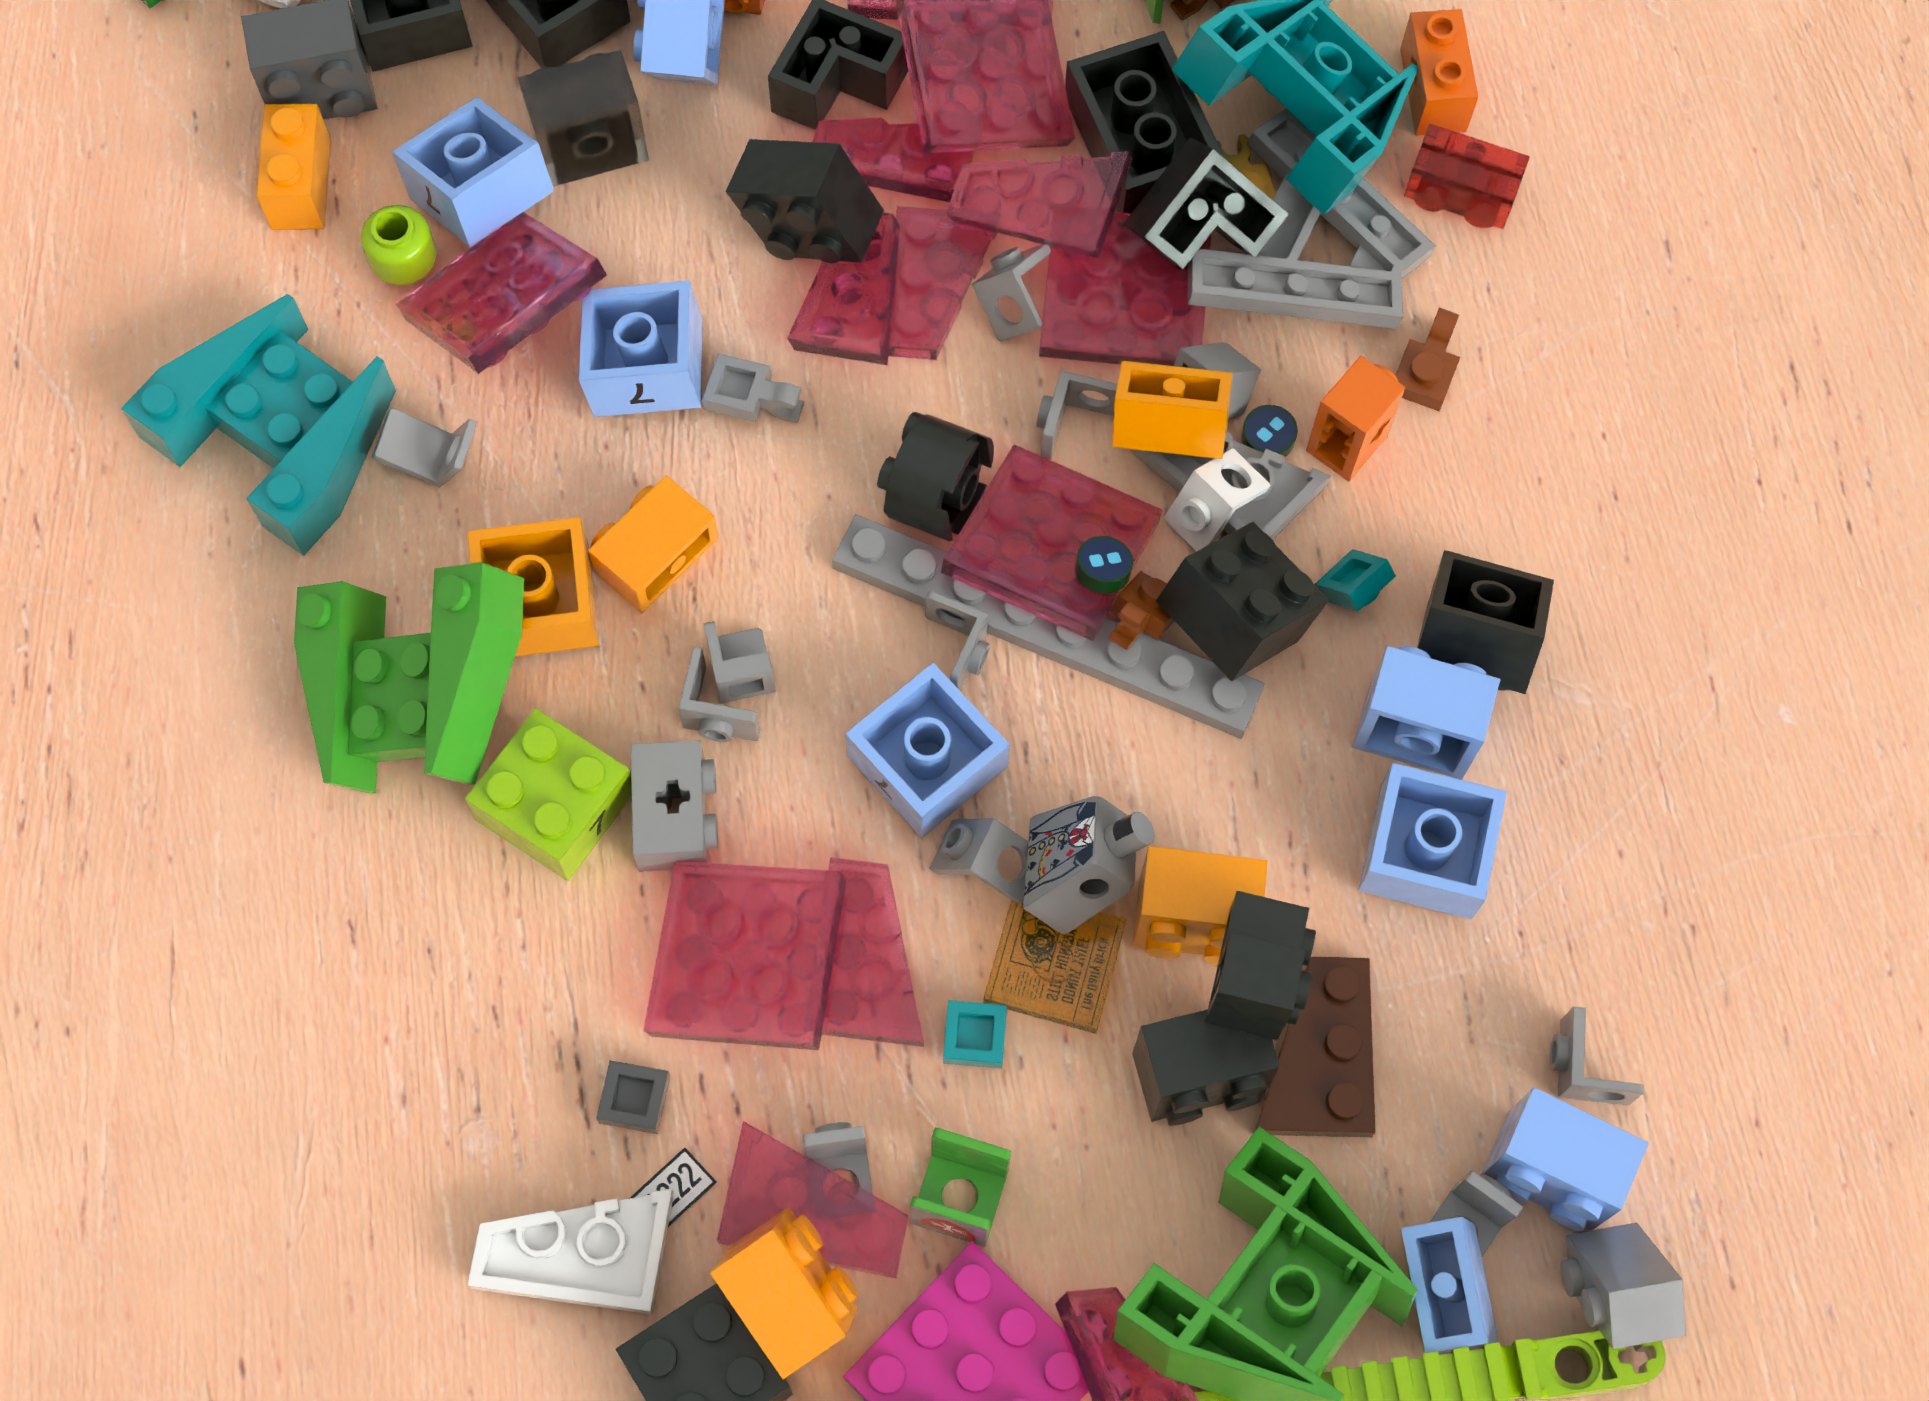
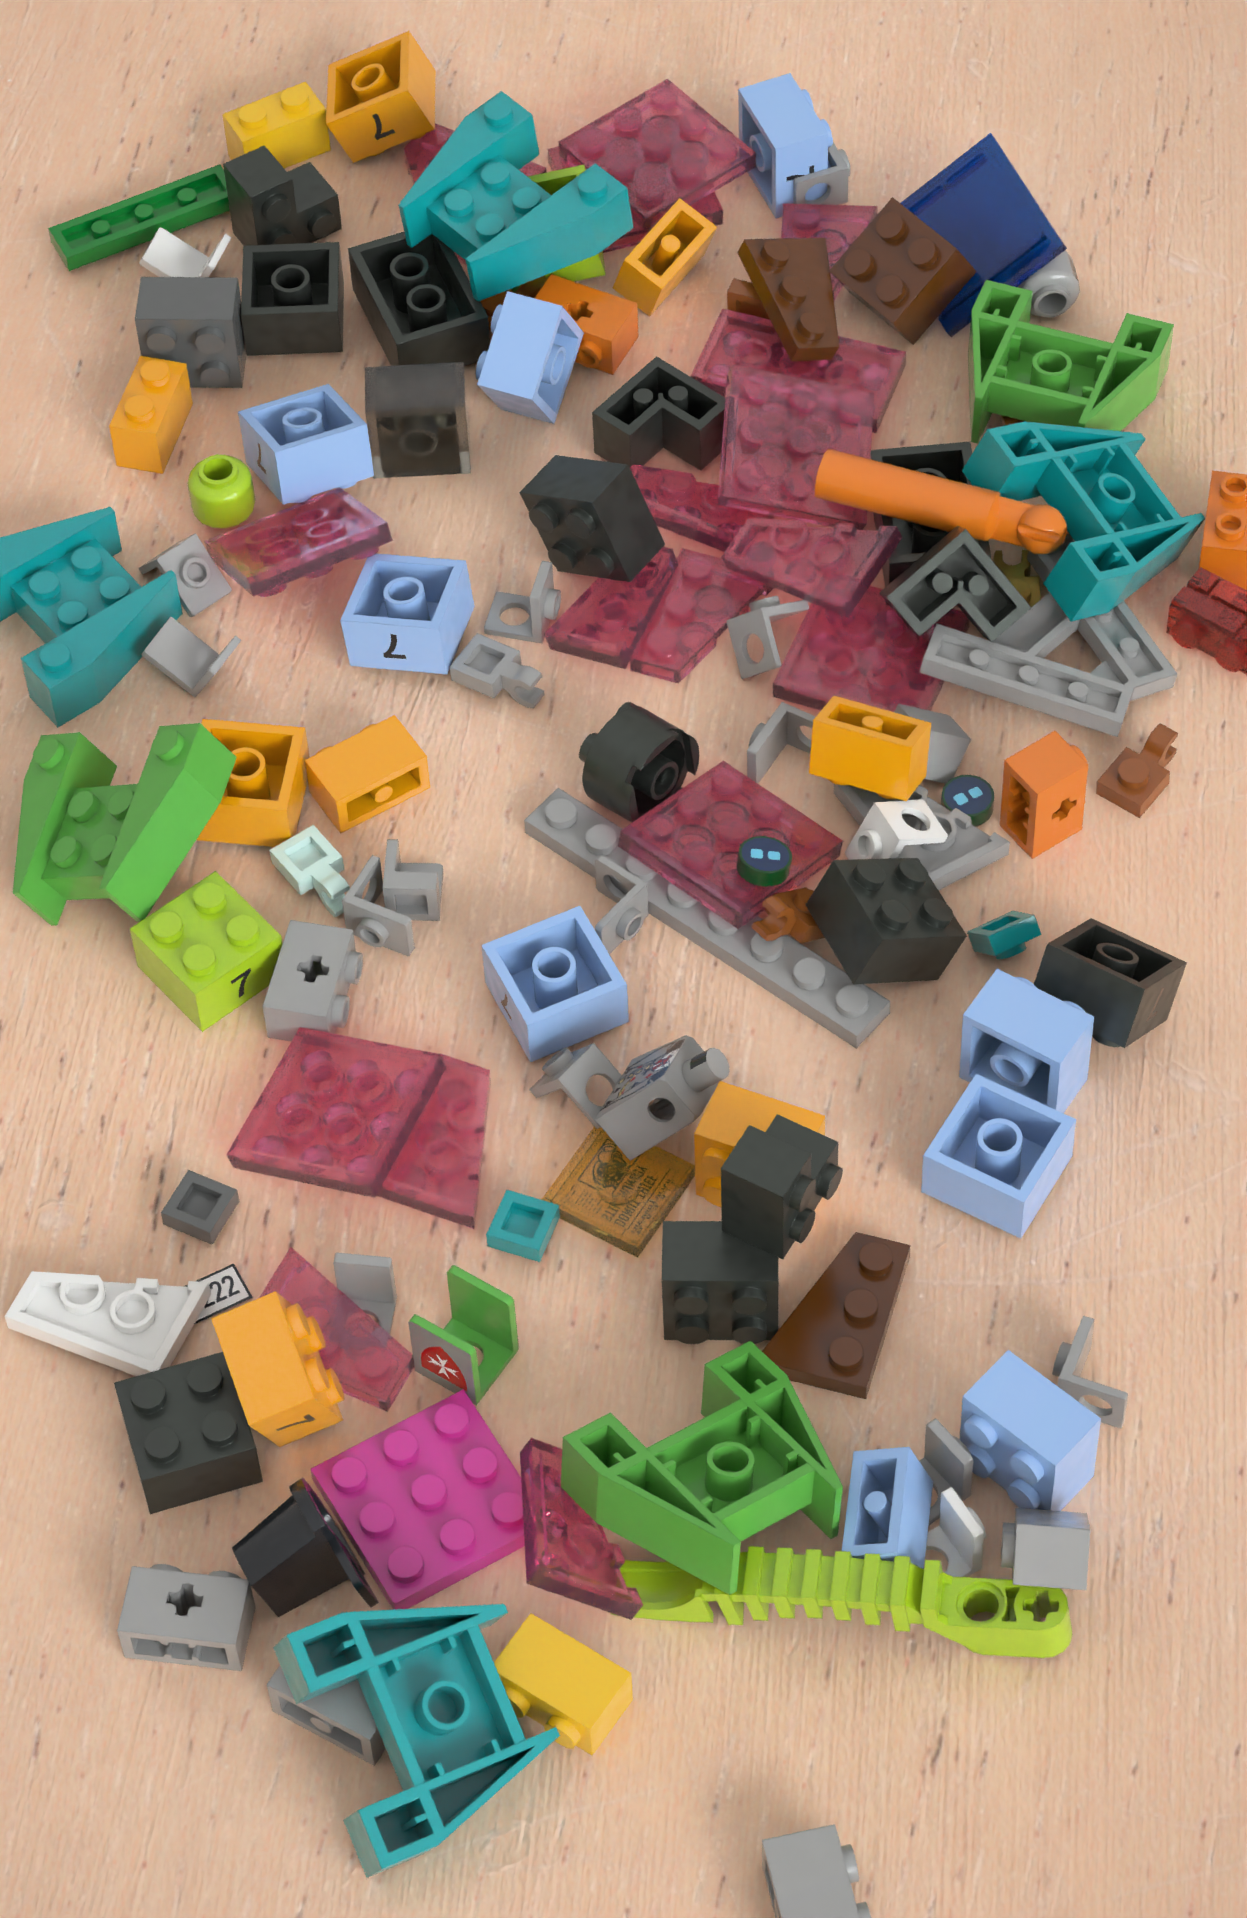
camera: 20 degrees right, 15 degrees down
none -> light grey bracket [139,533,232,617]
none -> light aqua plate [269,825,350,917]
none -> light grey bracket [484,561,561,644]
none -> orange piece [815,449,1067,554]
none -> white bracket [926,1487,986,1577]

